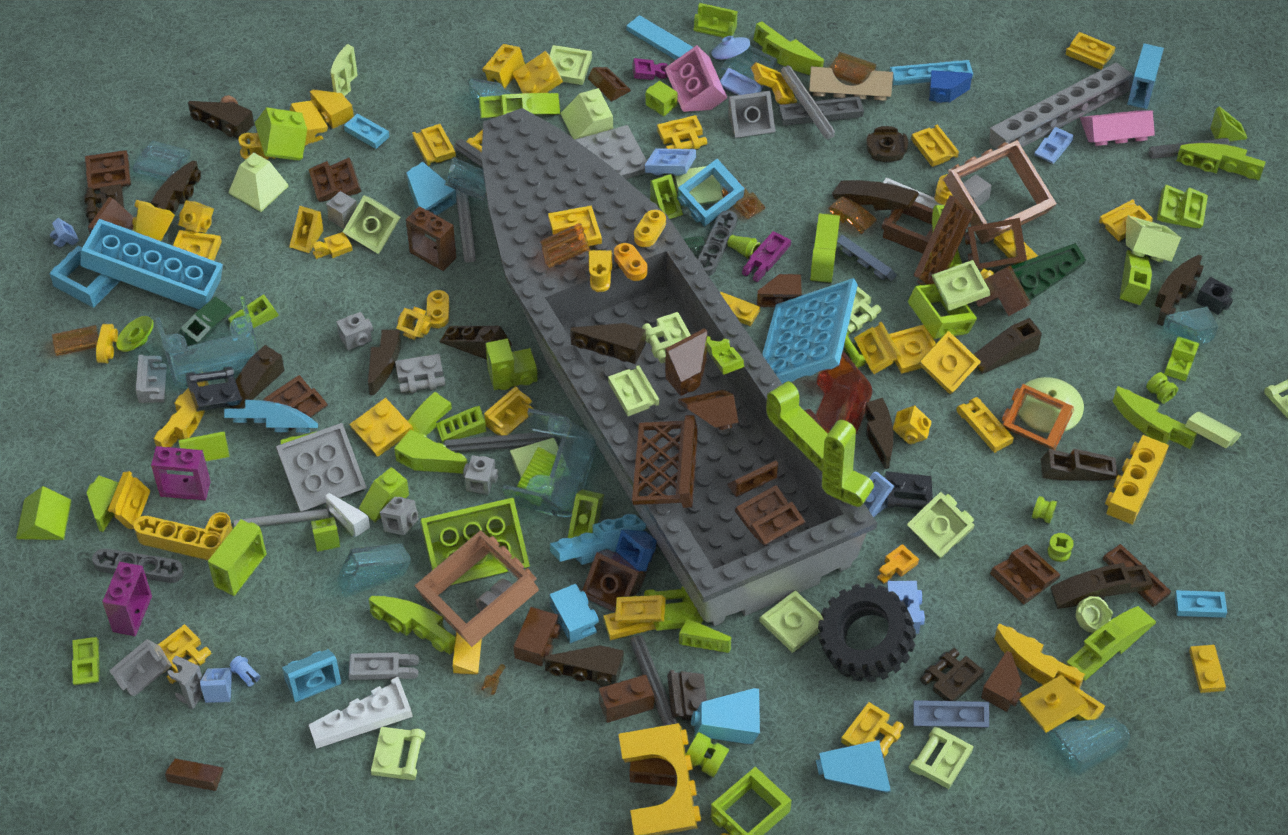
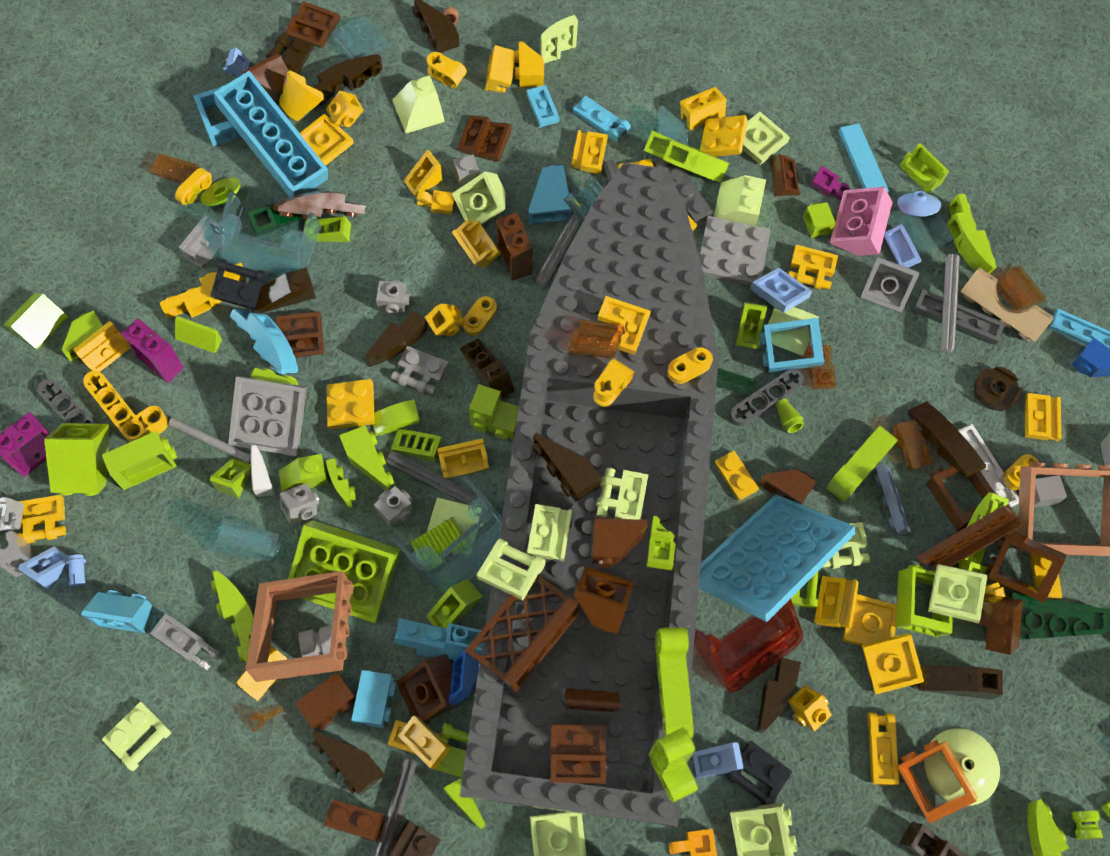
camera: 30 degrees right, 15 degrees up
lime slope [255,107,307,161] -> none
white wing [309,677,413,749] -> none
light orange plate [614,243,647,281] -> none
magenta hinge [742,231,791,282] -> none
yellow plate [751,62,797,105] -> none
none -> lime slope [44,423,109,496]
none -> slope [273,191,365,220]
none -> lime slope [326,458,356,509]
none -> yellow hinge [452,219,501,268]
none -> yellowish green plate [477,539,546,600]
none -> medium azure plate [573,95,631,142]

